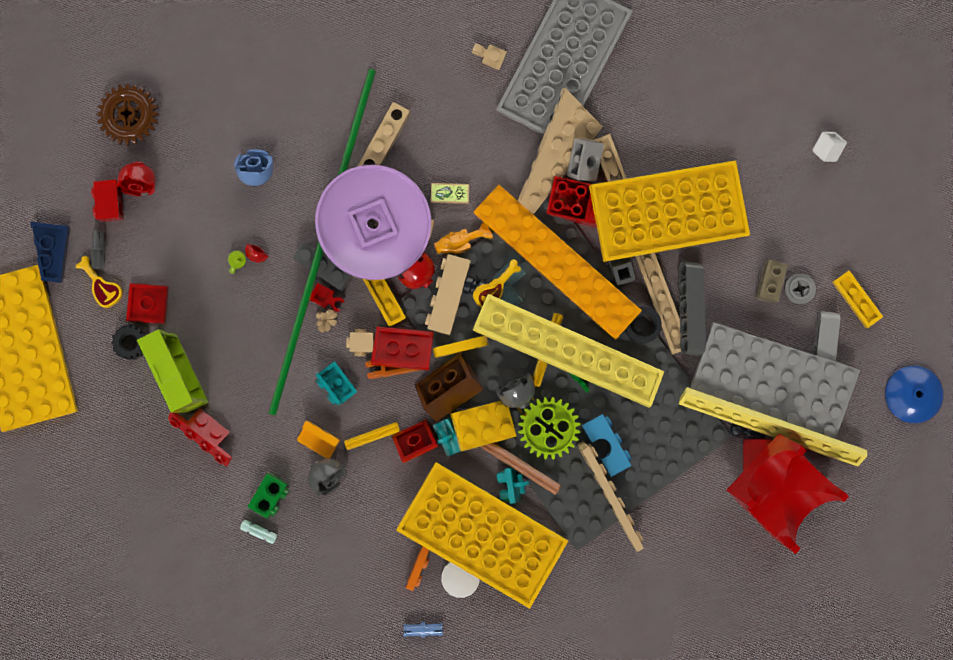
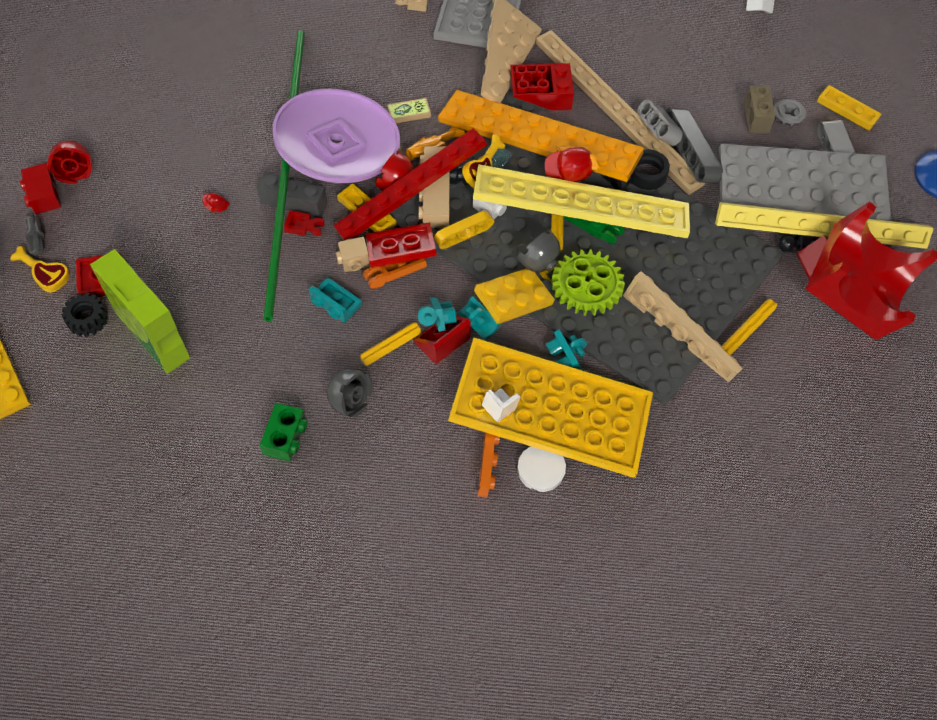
camera: 20 degrees left, 25 degrees down
reddish brown gear [96,83,160,146] -> none
red bracket [168,408,232,467] -> none
lime piece [228,251,246,274] -> none
medium blue cylinder [234,149,273,186] -> none
light aqua axle [240,520,278,544] -> none
light orange panel [297,421,341,459] -> none
tan plant [316,309,337,333] -> none
tan piece [357,102,410,167] -> none
medium blue pin [403,622,443,638] -> none
reddish brown slope [415,353,483,422] -> none
nougat axle [480,443,561,495] -> none
light grey brick [567,138,604,181] -> none
dark azure arch [581,414,632,477] -> none
yellow plate [589,160,750,262] -> none
dark grey brick [607,258,636,286] -> none
none -> red plate [333,128,487,240]
none -> teal hips [417,297,457,331]
none -> white panel [482,388,520,423]
none -> red hair [545,145,600,182]
none -> light grey beam [637,99,683,146]
none -> yellow axle [721,299,777,356]

